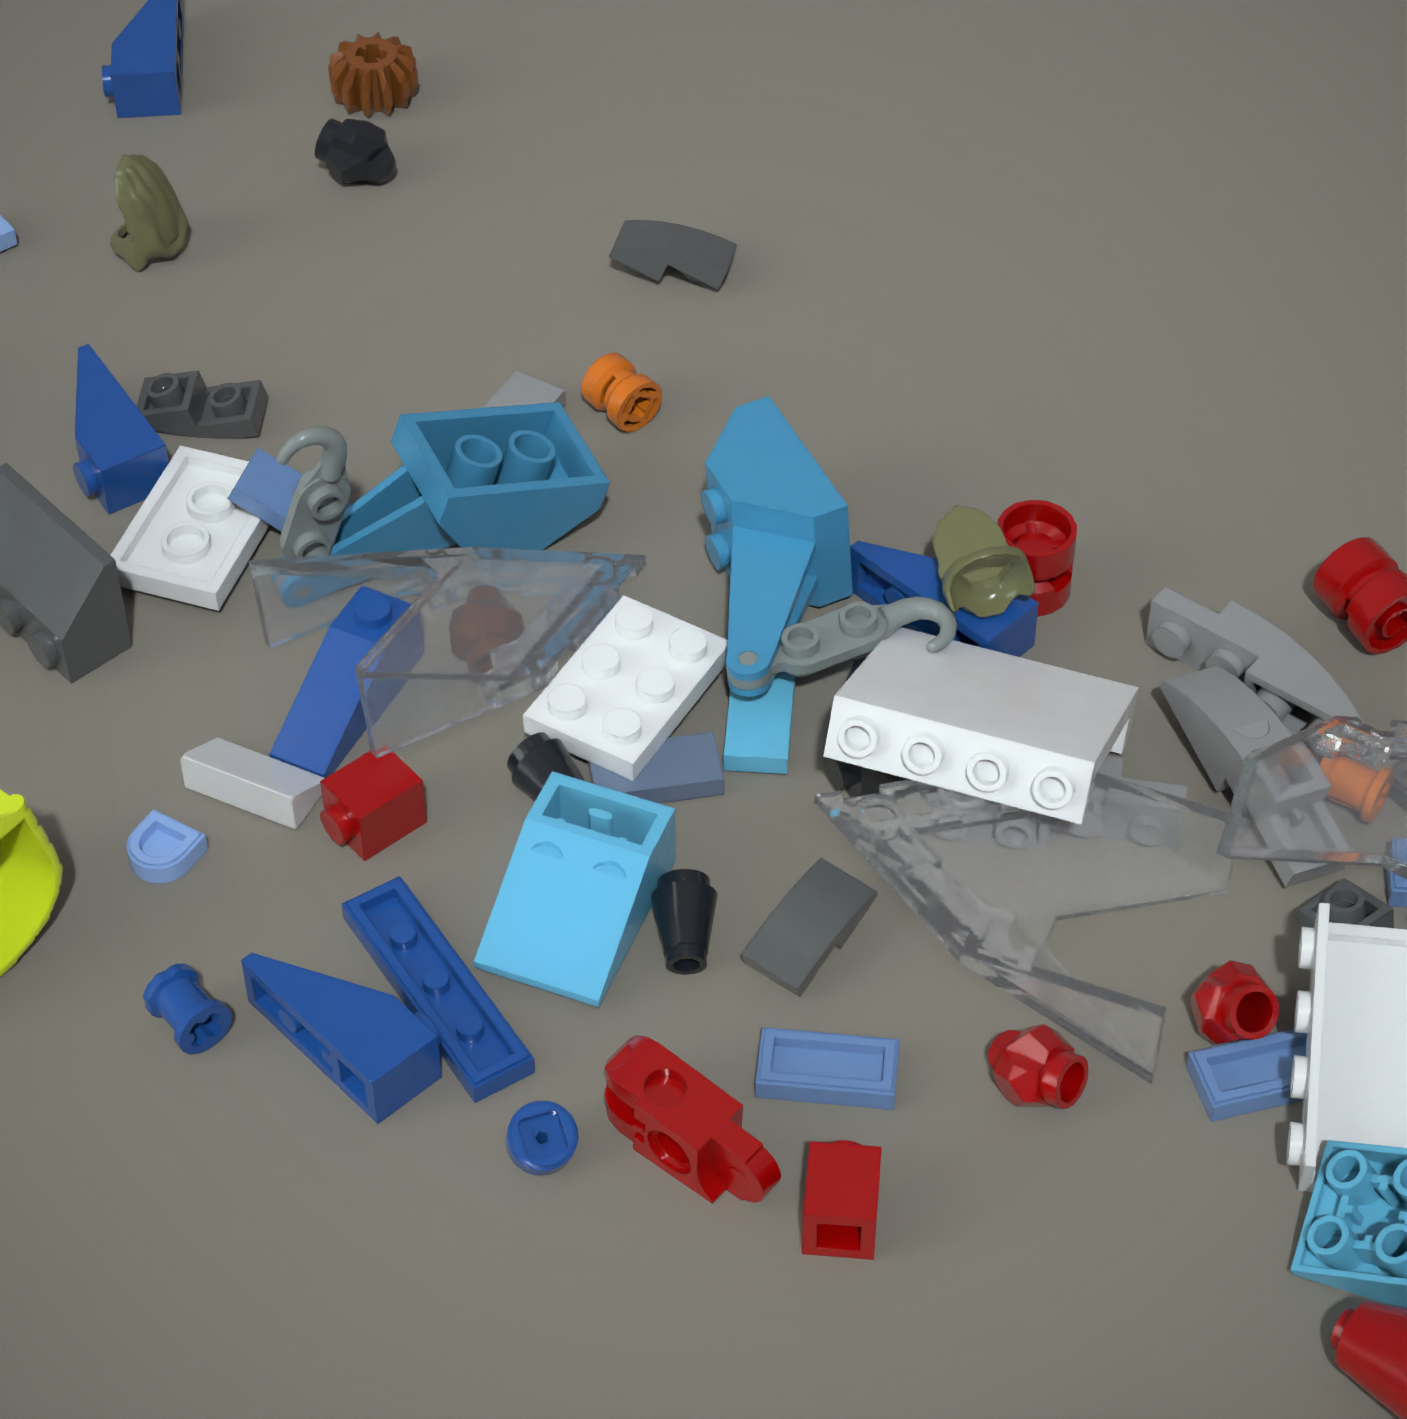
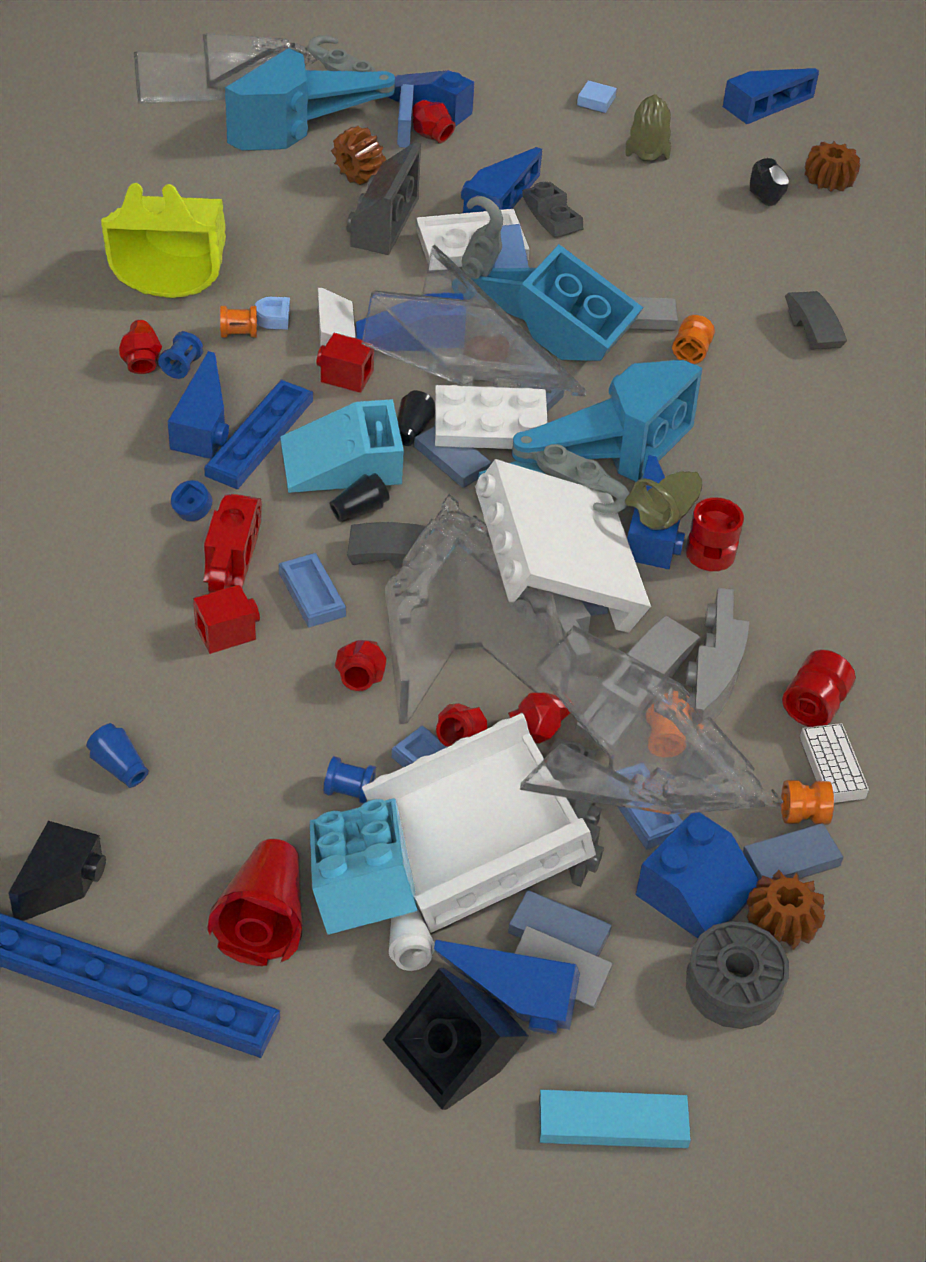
camera: 55 degrees right, 0 degrees up
none -> red rock [119,320,162,374]
none -> orange bush [220,306,257,338]
none -> blue bush [323,756,376,804]
none -> red rock [508,692,571,744]

